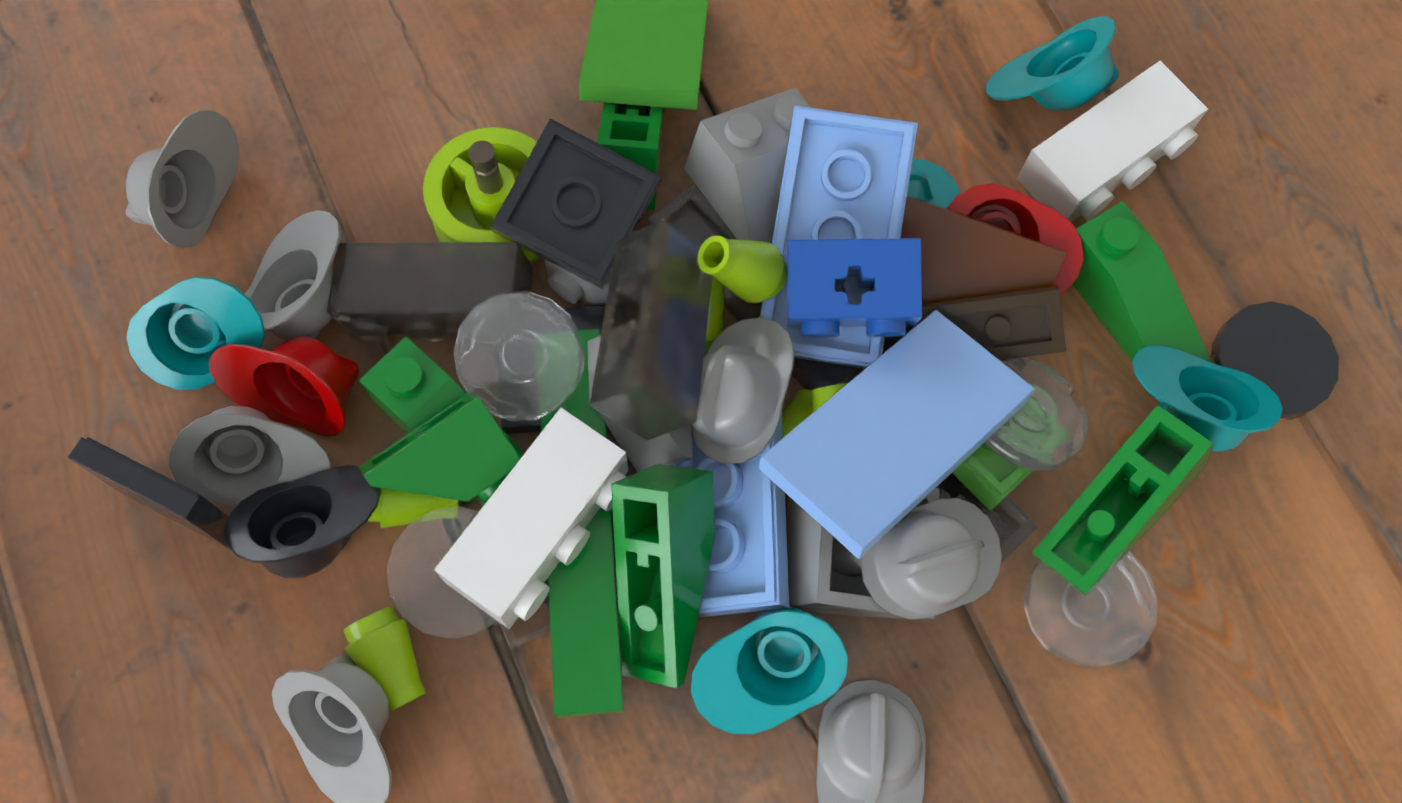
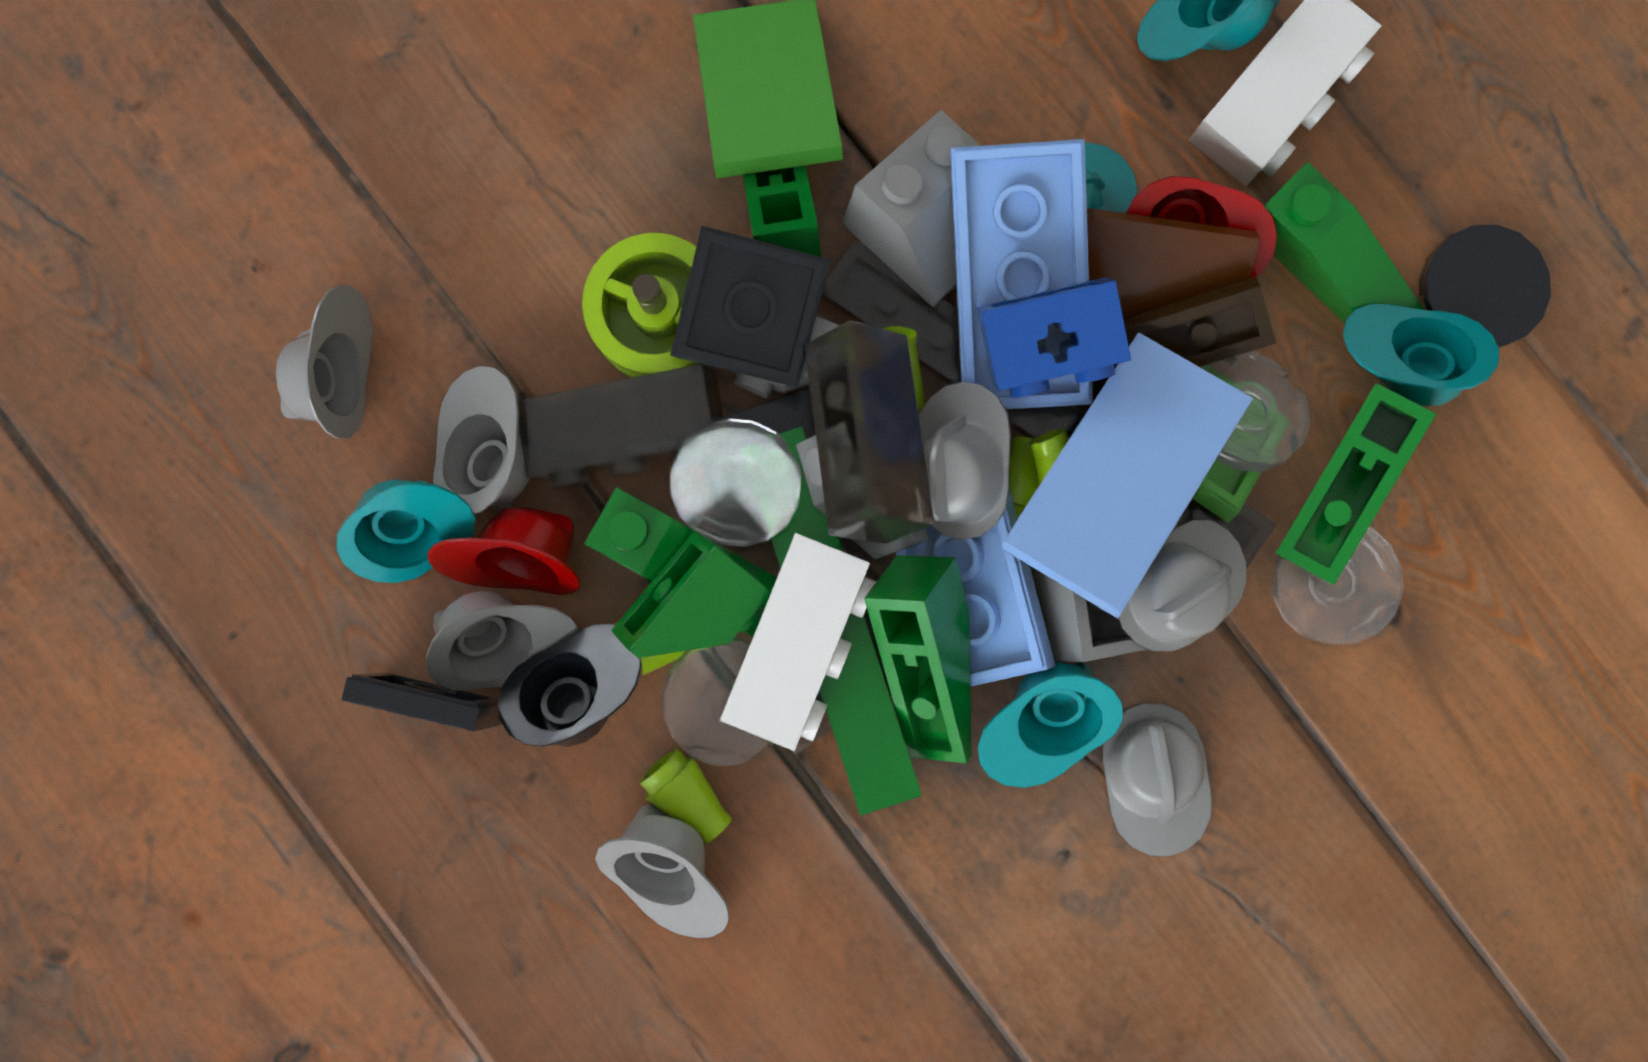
camera: 10 degrees left, 15 degrees up
lime cone [698,235,787,303] -> none

